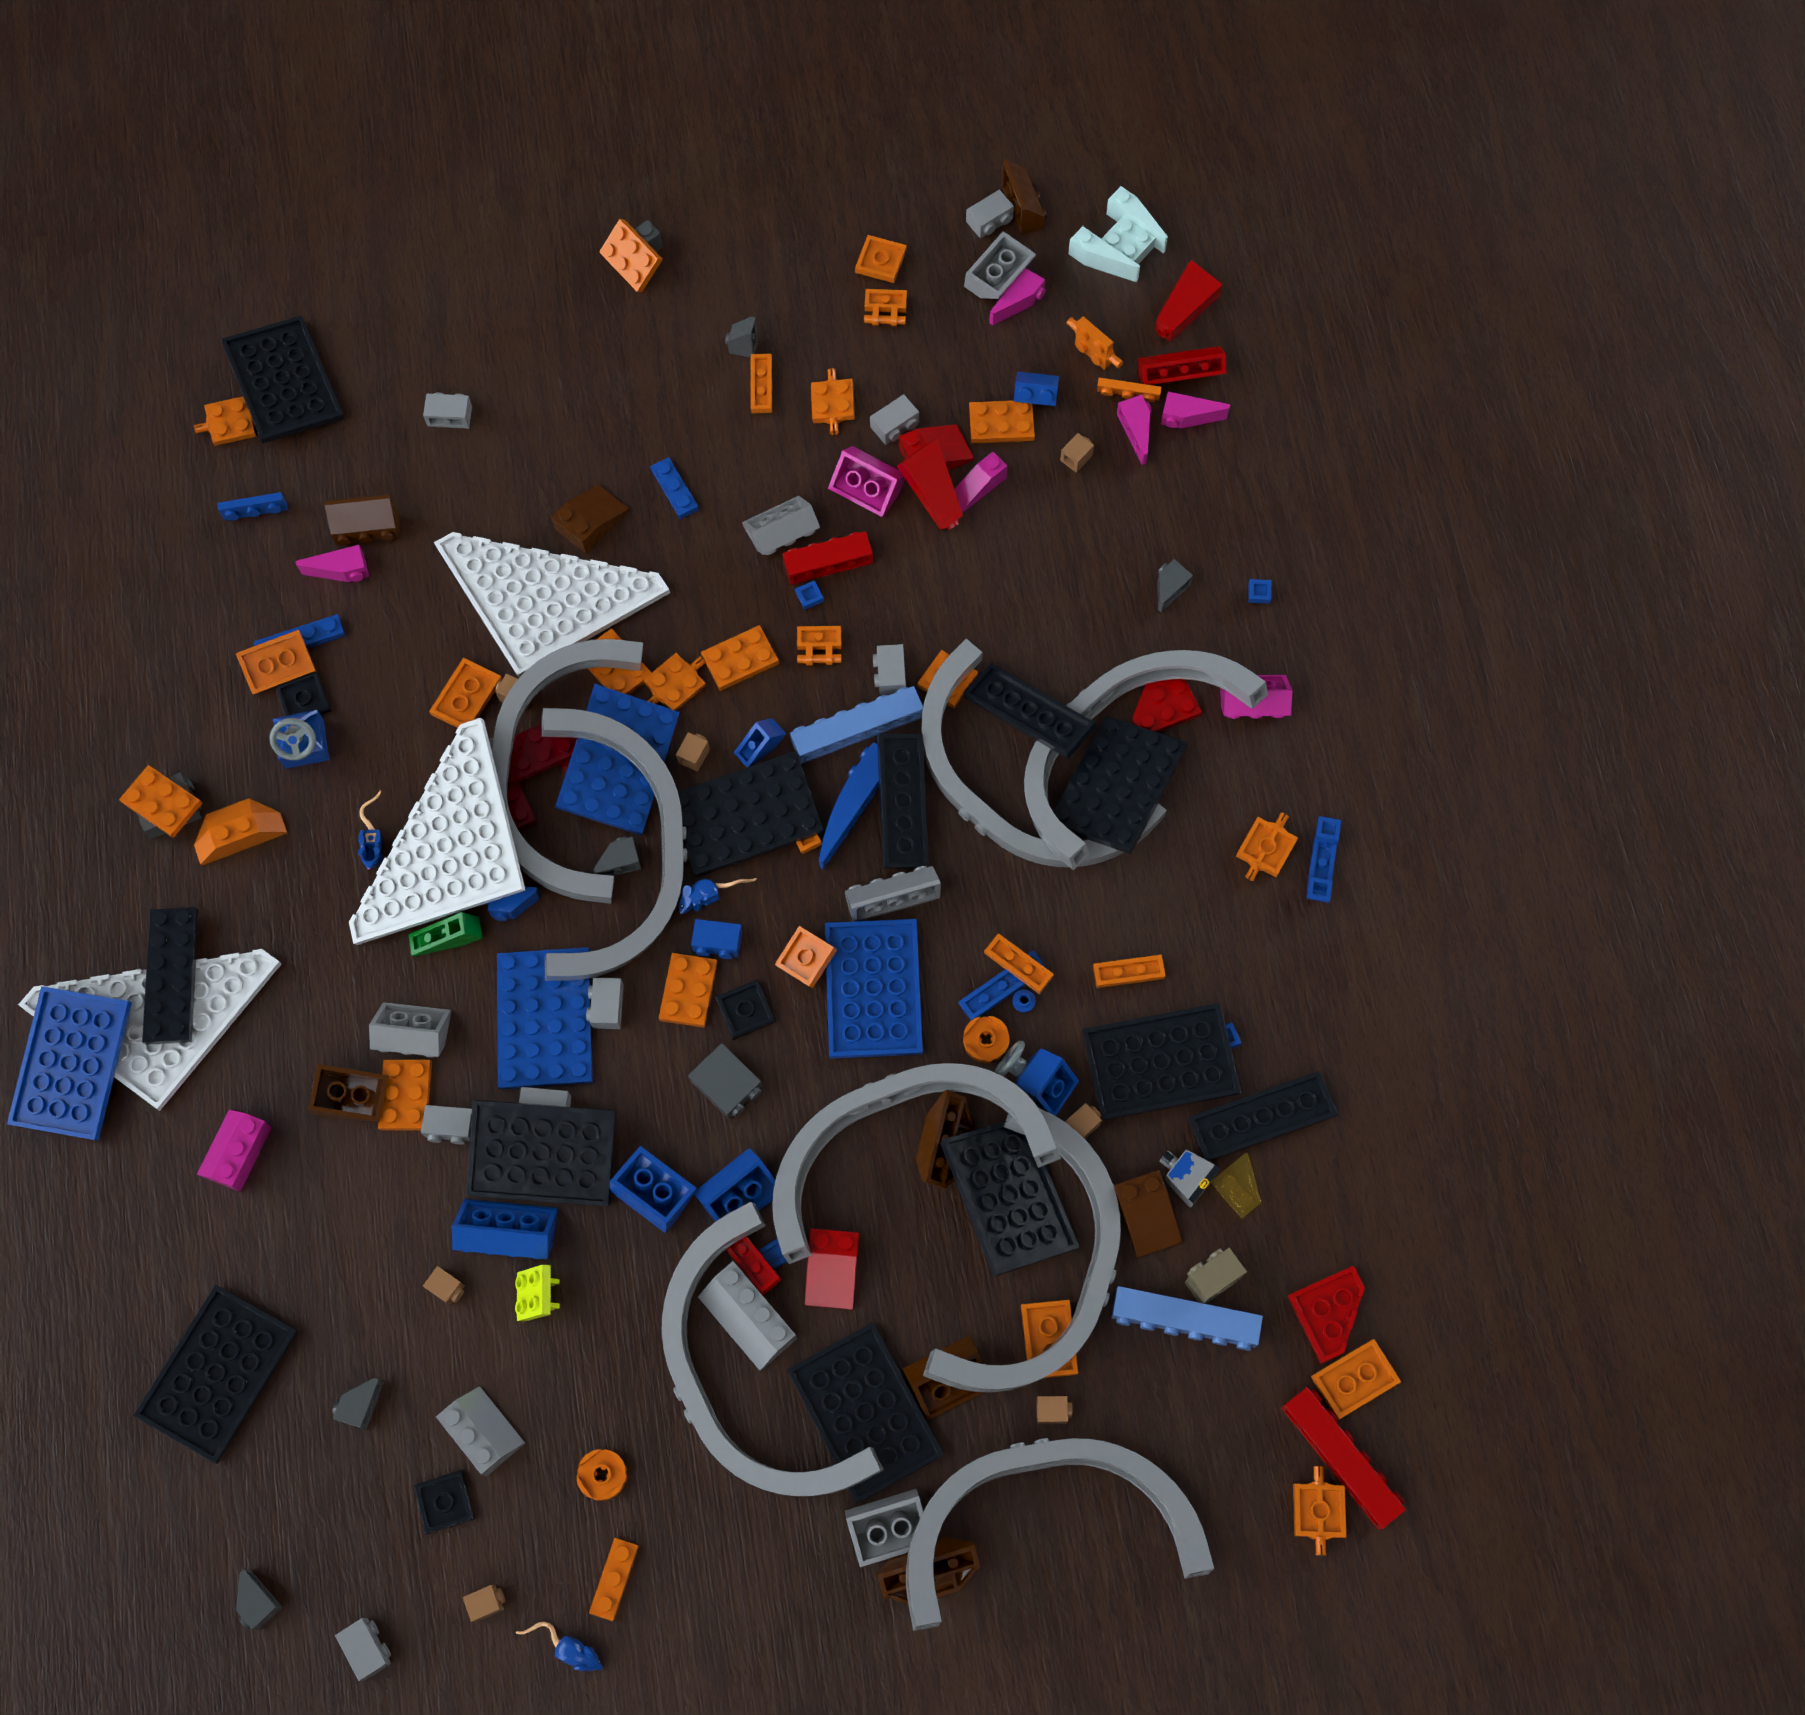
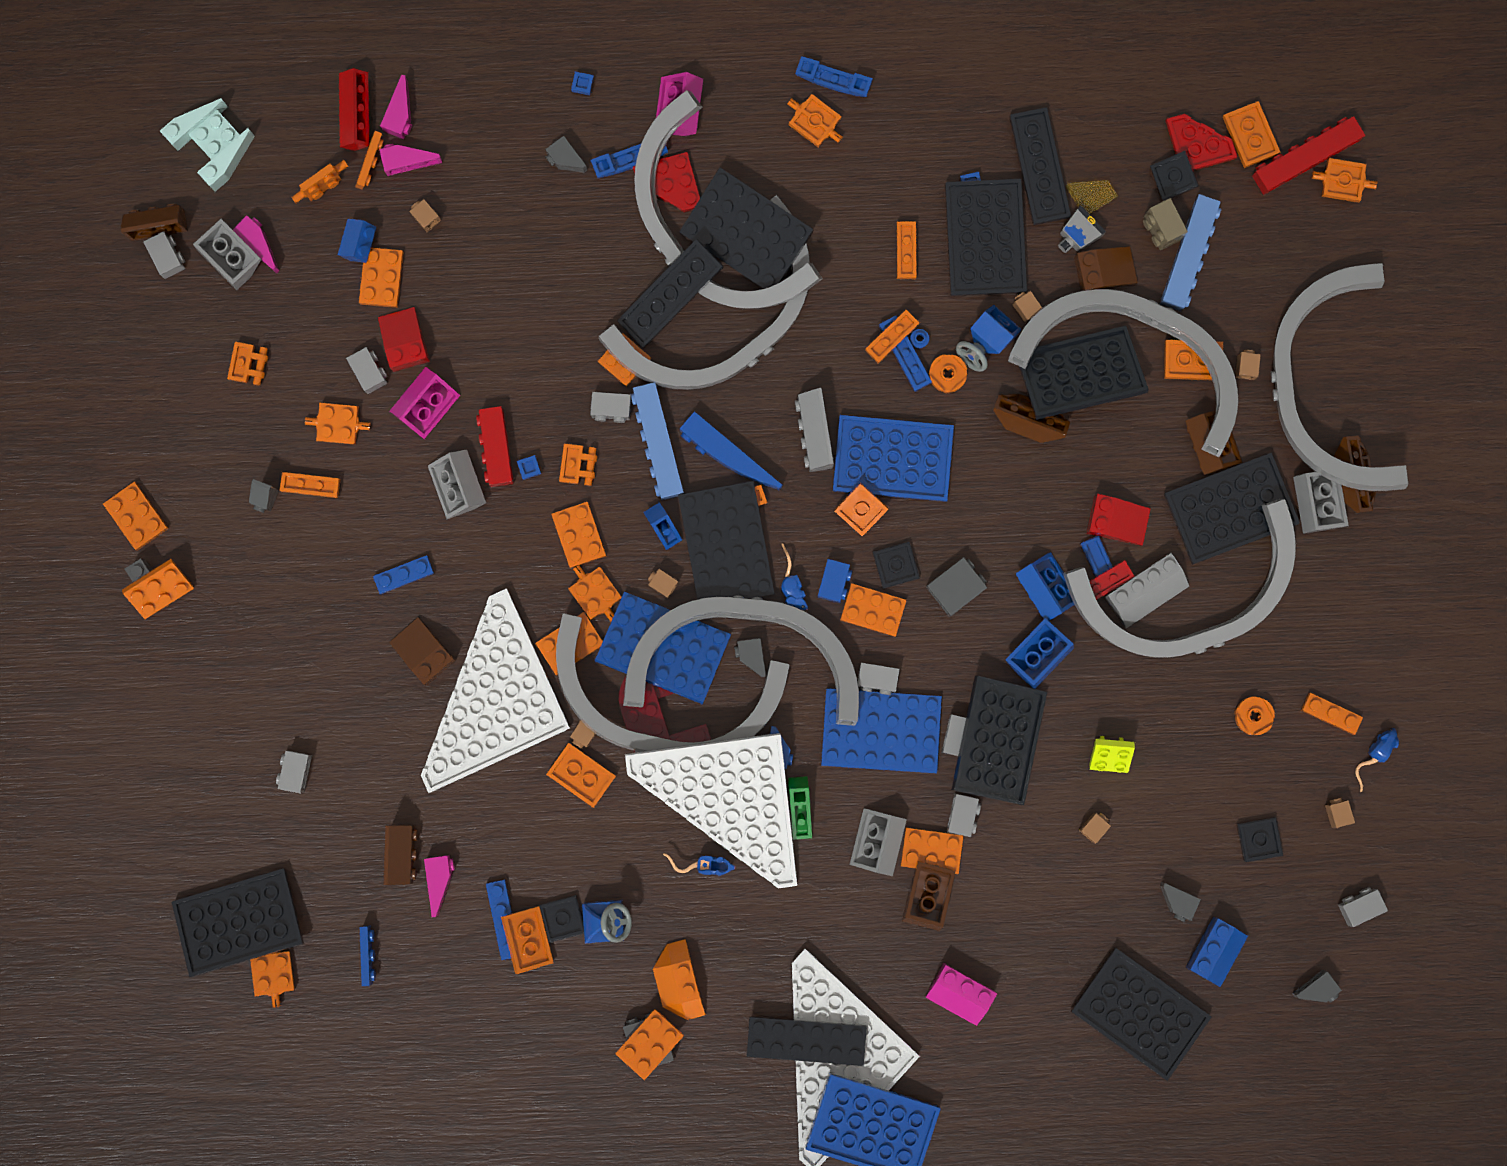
camera: 85 degrees left, 15 degrees up
light grey slope [436,1386,525,1477] -> none
blue slope [452,1199,558,1259] -> none
light grey arch [772,1063,1061,1264] -> none
orange plate [855,235,907,283] -> none
black plate [877,734,929,869] -> none
red slope [897,439,963,530] -> none
dark pink slope [954,452,1007,513] -> none
red slope [1155,260,1223,342] -> none
none -> orange plate [103,482,169,551]
none -> blue slope [591,143,668,178]
none -> black tile [1150,151,1199,201]
none -> blue slope [1186,917,1248,987]

